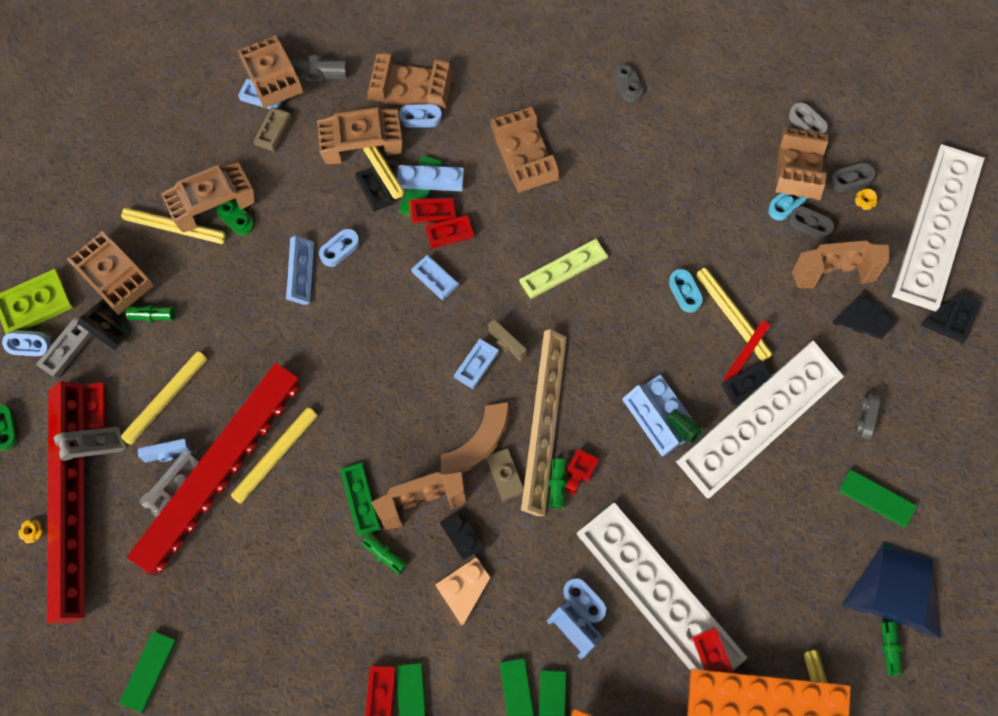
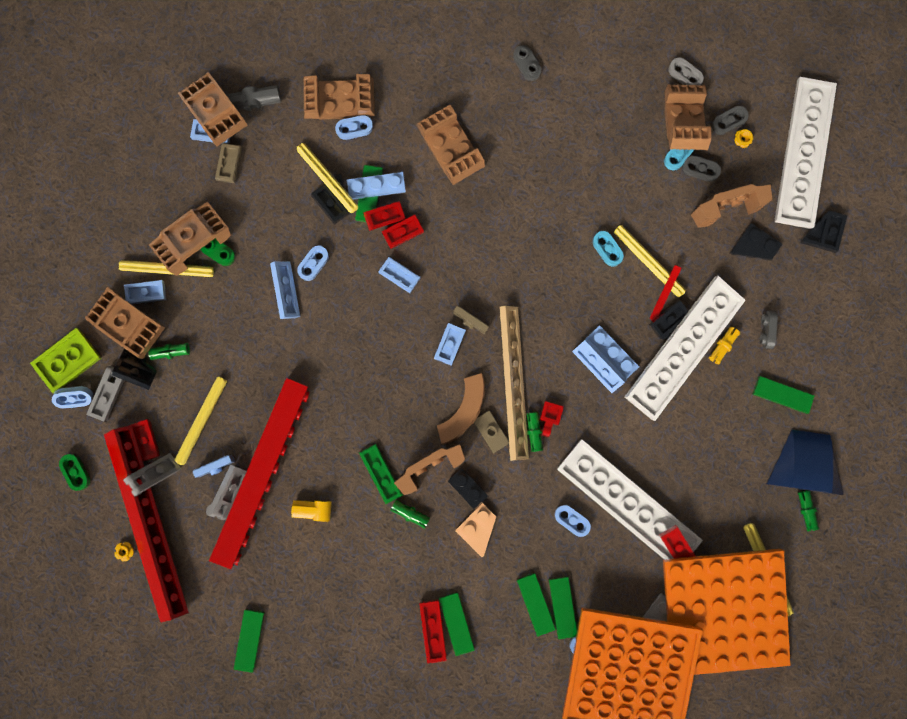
camera: 15 degrees left, 15 degrees up
light yellow axle [231,407,317,503] -> none
medium nougat plate [317,107,402,164] -> none
yellowish green tile [519,239,608,299] -> none
medium blue hinge [547,600,604,660] -> none
dark green cone [667,409,703,443] -> none
none -> light blue plate [124,280,166,304]
none -> yellow piece [291,500,332,522]
none -> yellow pin [709,327,740,364]

